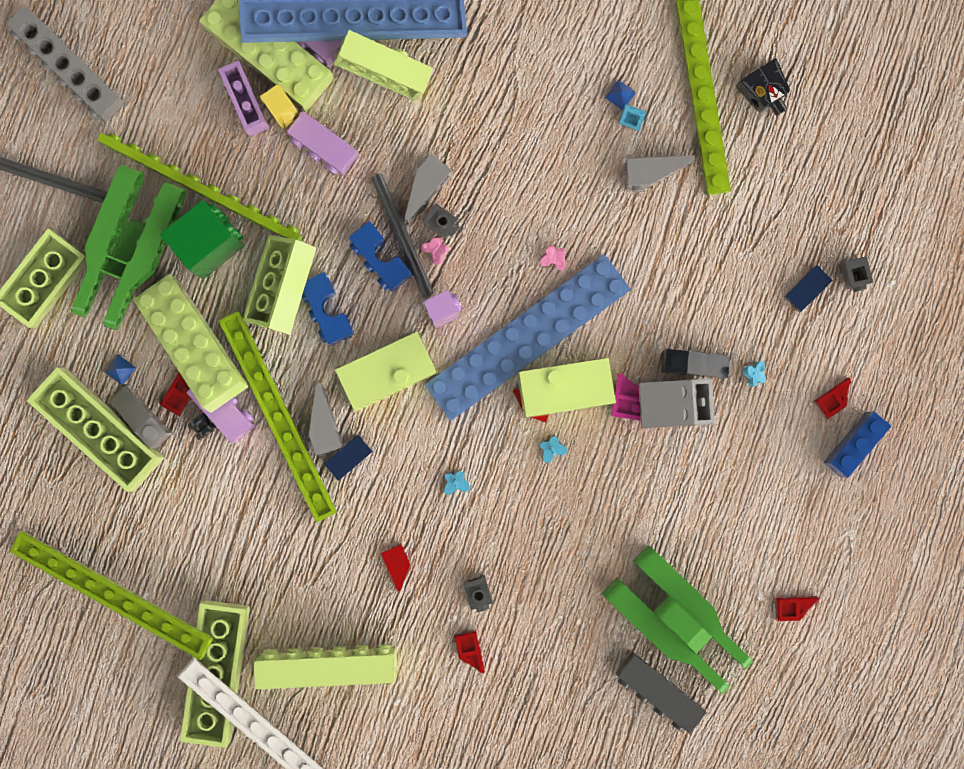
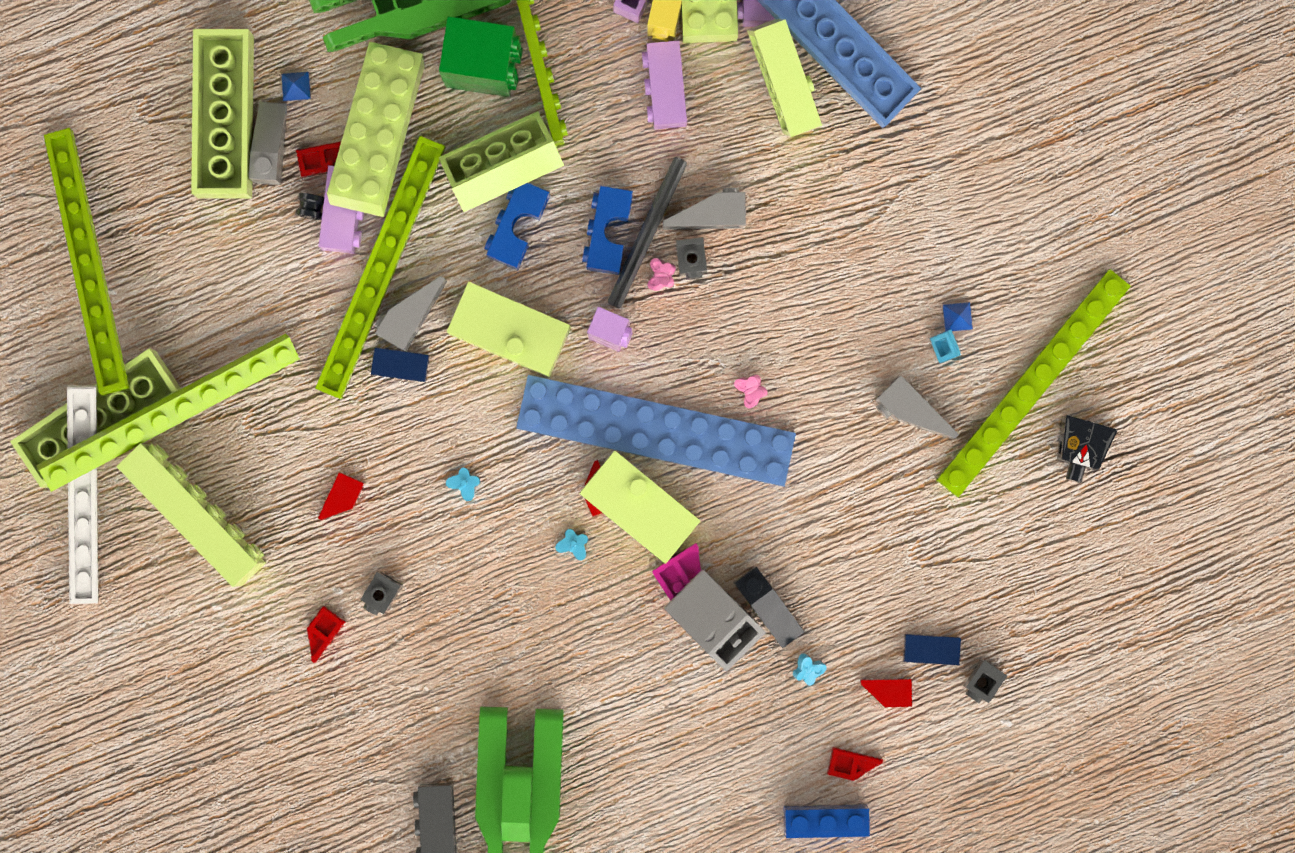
camera: 50 degrees right, 0 degrees up
none -> plate [37,333,299,492]
none -> red tile [860,679,912,707]

